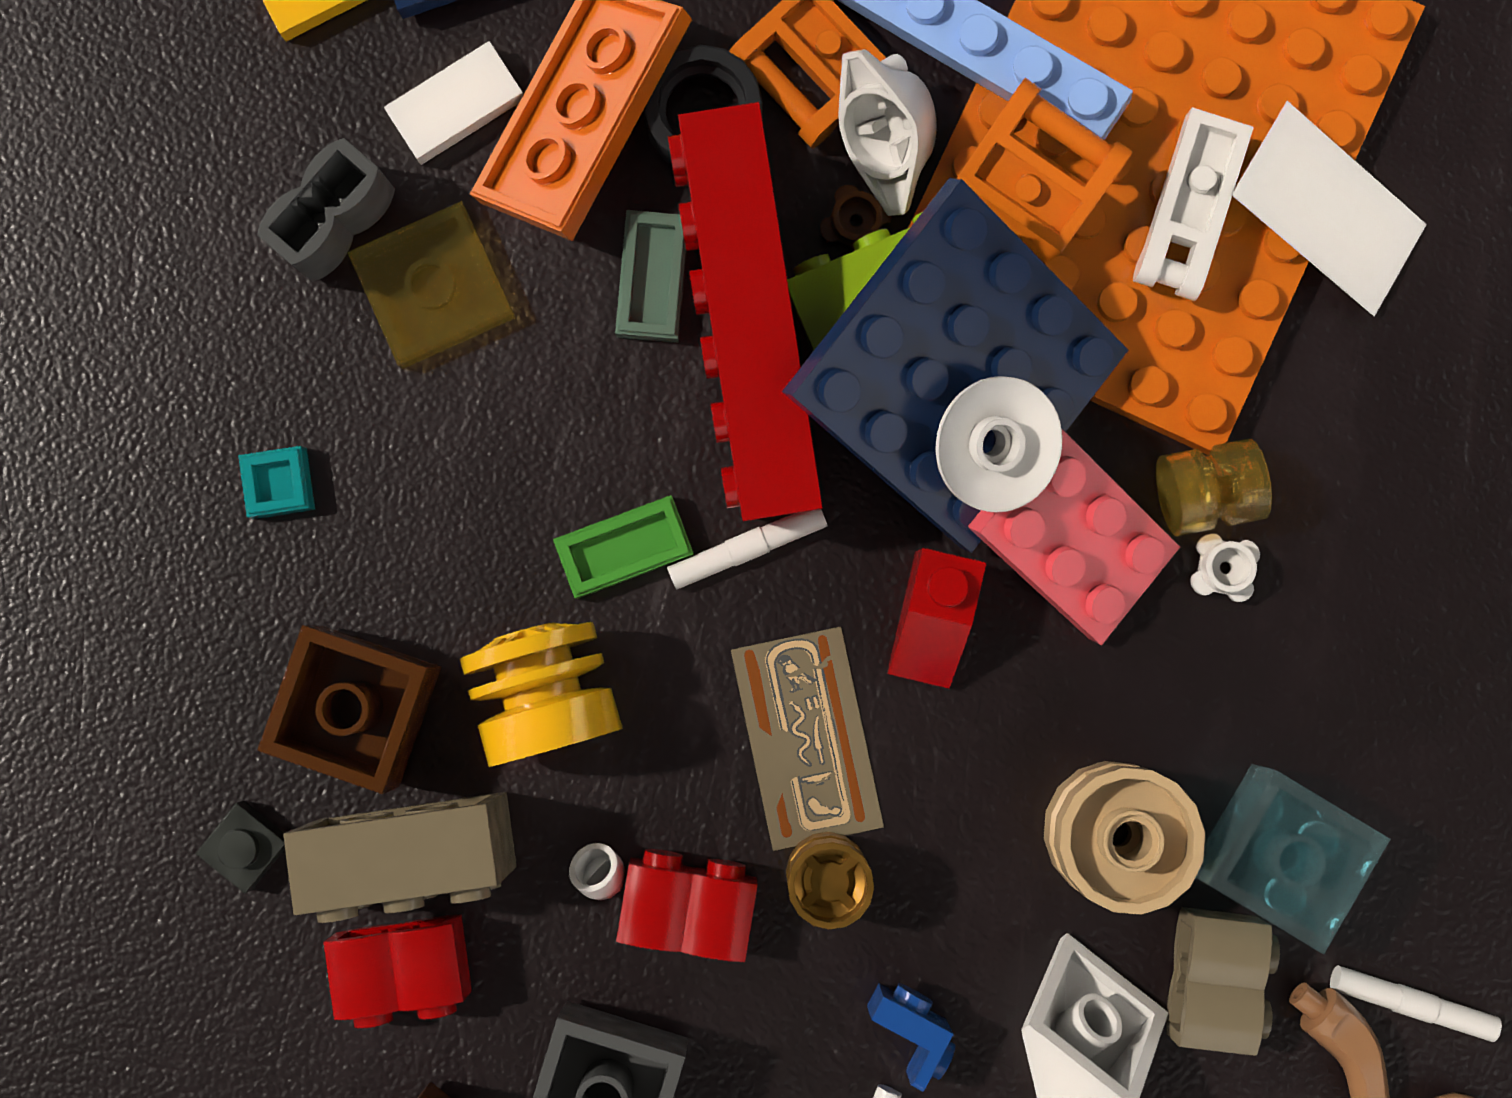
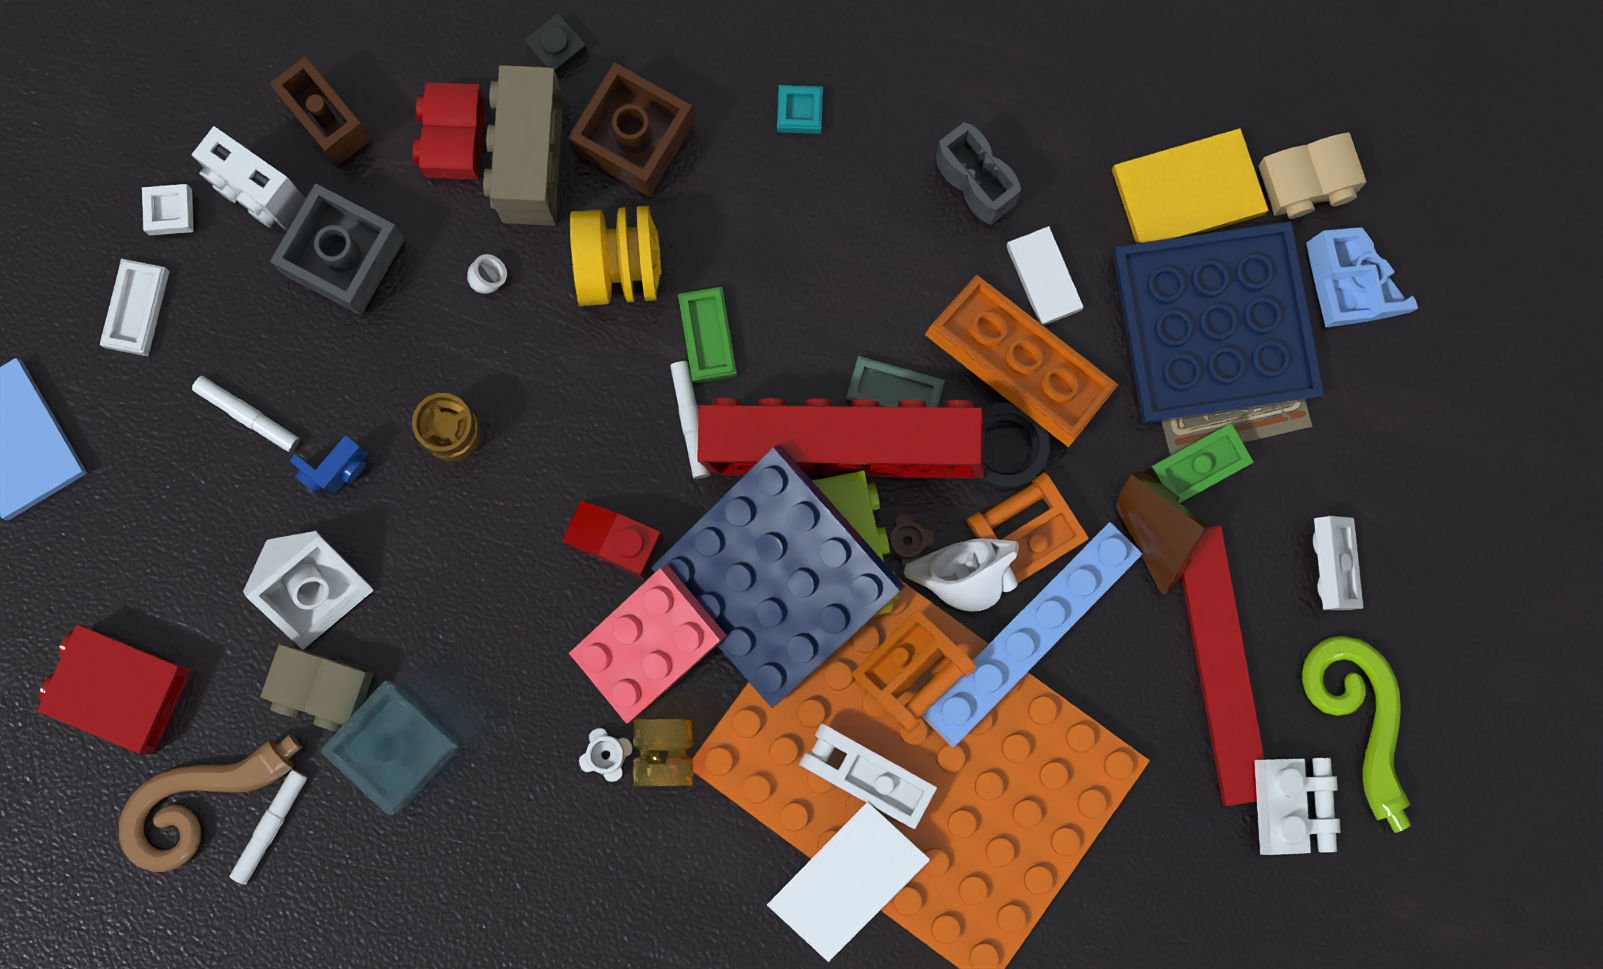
camera: 100 degrees right, 5 degrees down
clear yellow tile [347,201,516,369] -> none
red brick [616,849,758,962] -> none
dark tan sticker [731,627,884,851] -> none
white dish [936,376,1062,512] -> none
tan wheel [1044,761,1205,915] -> none

